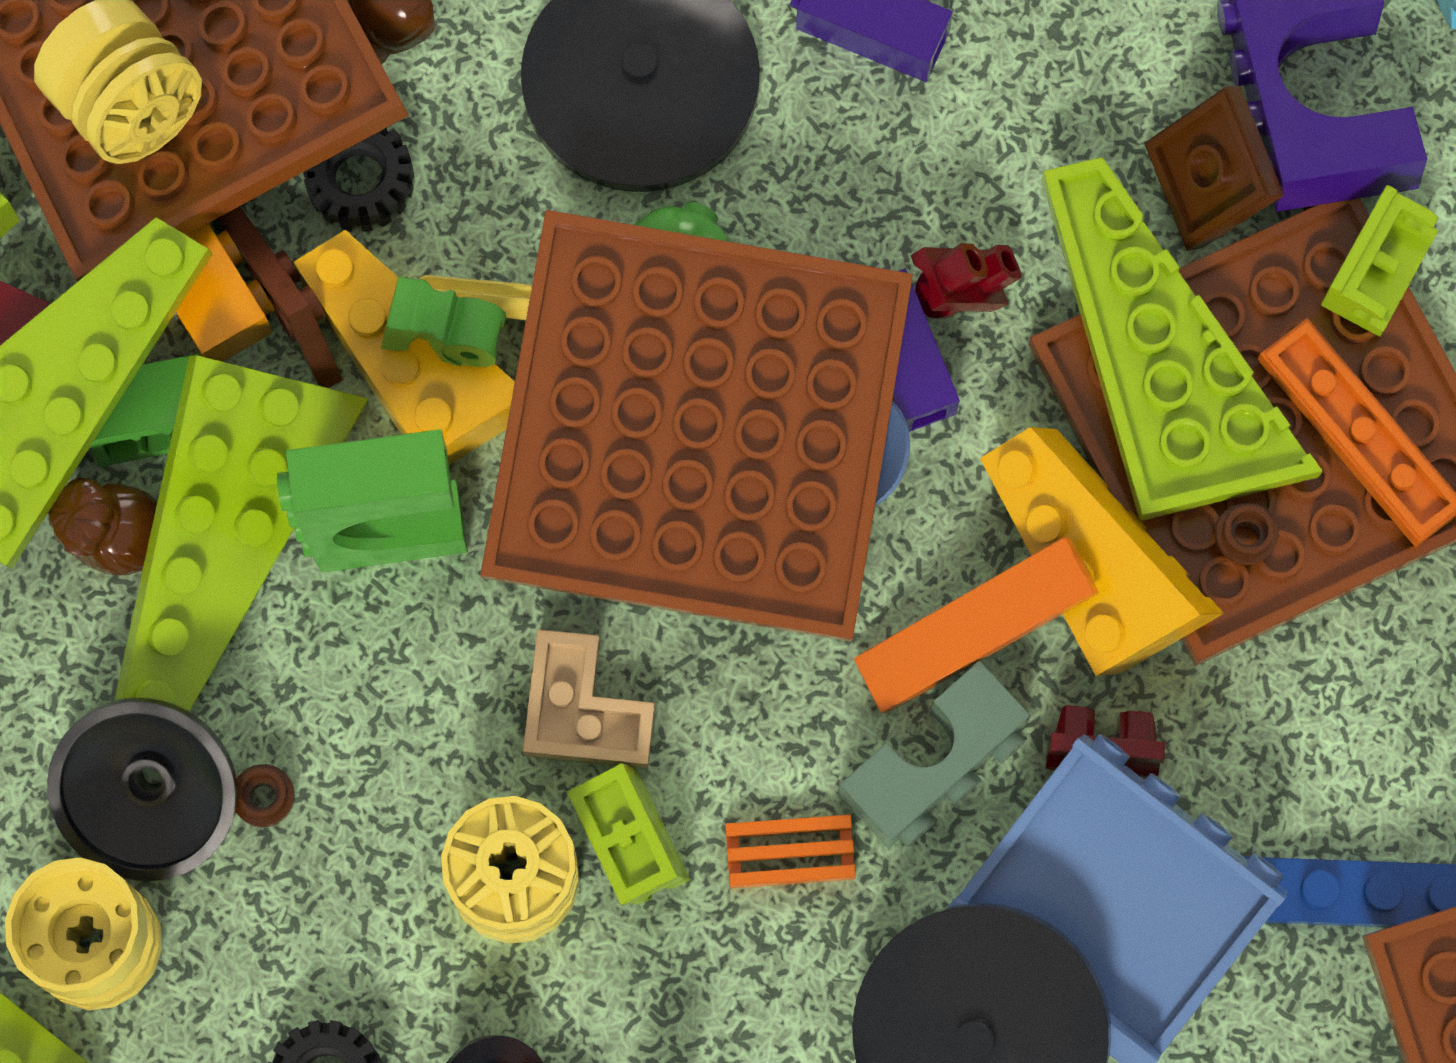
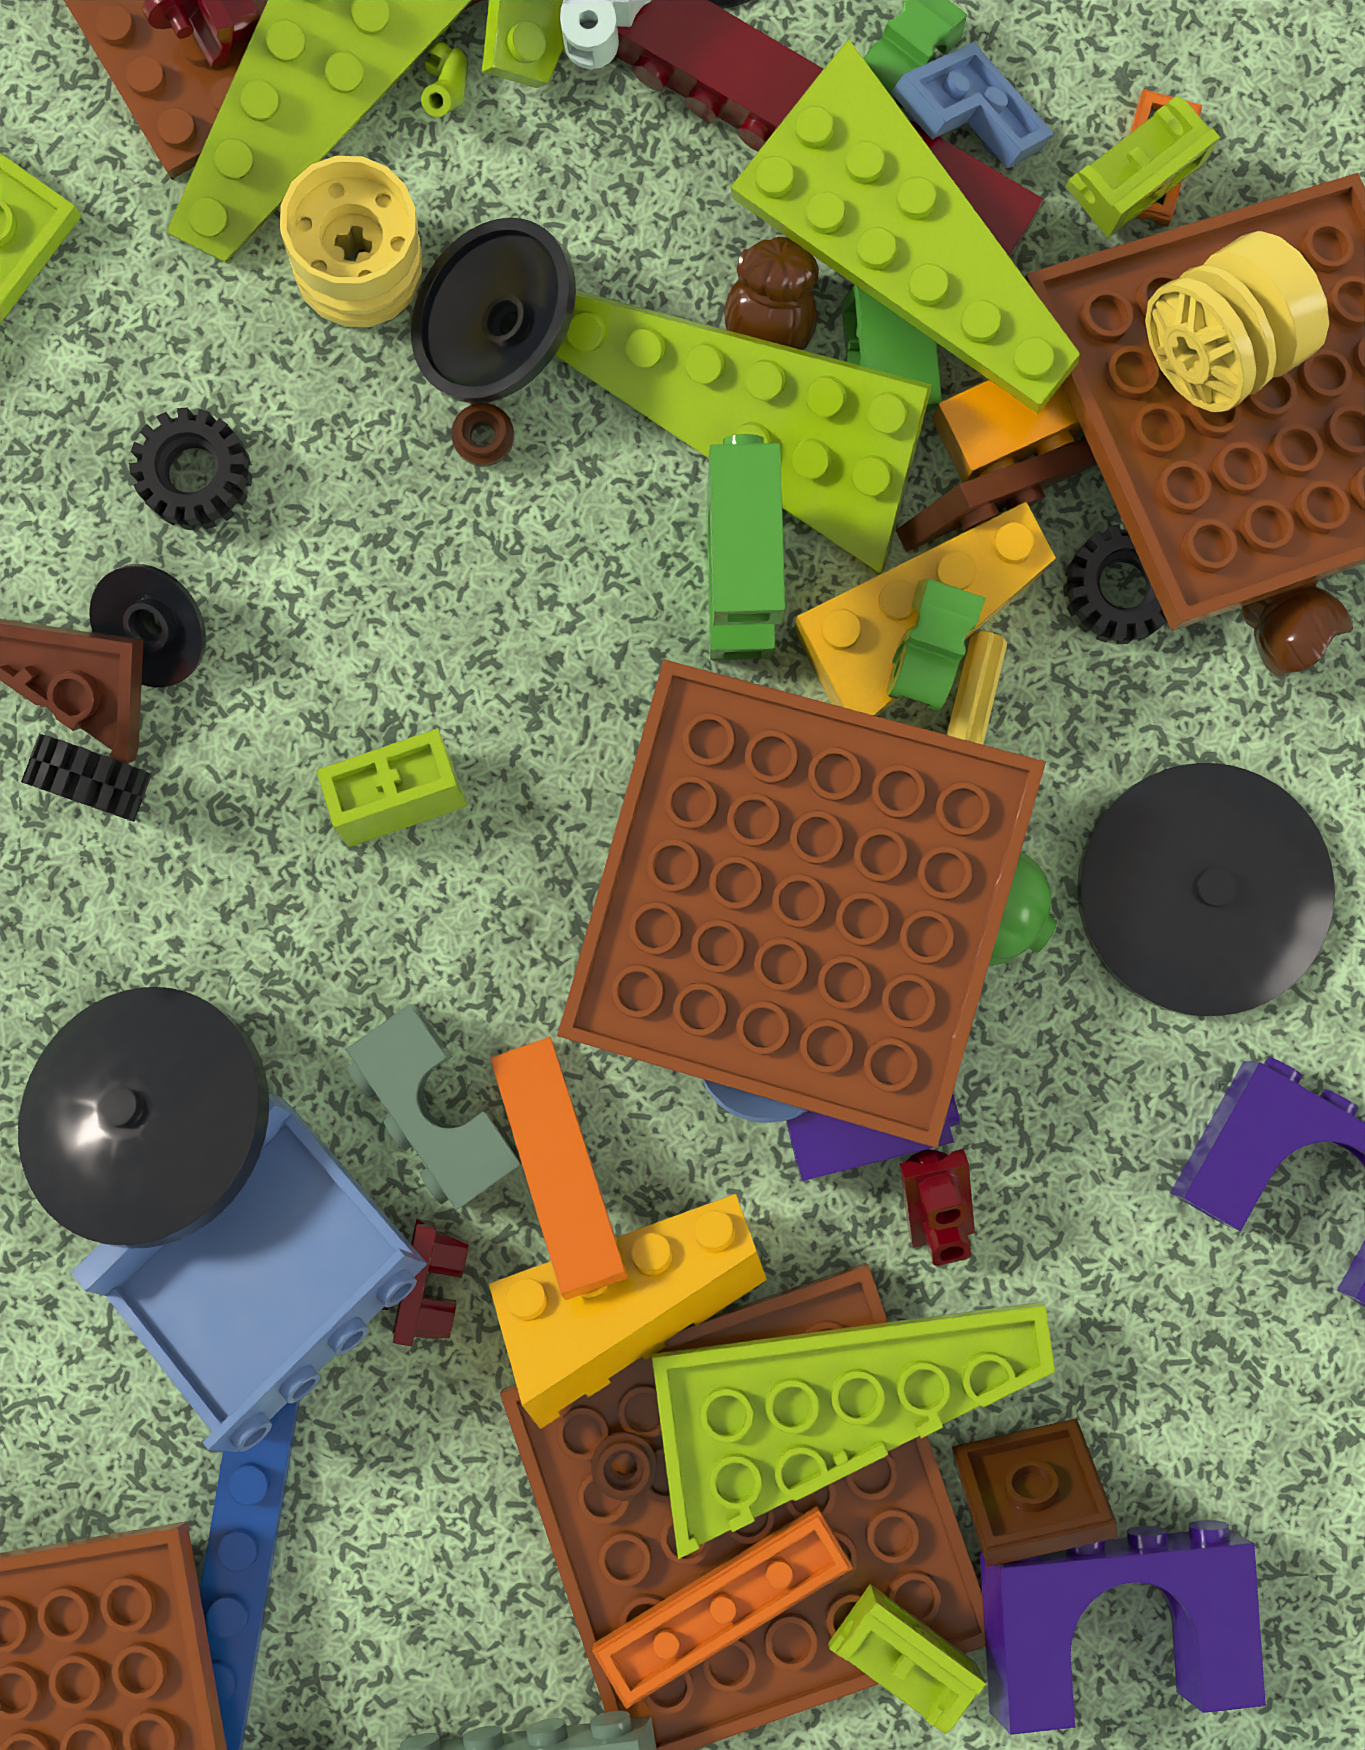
camera: 95 degrees right, 10 degrees up
light yellow wheel [441,796,580,944] -> none
tan plate [523,629,655,769] -> none
orange tile [725,815,856,889] -> none

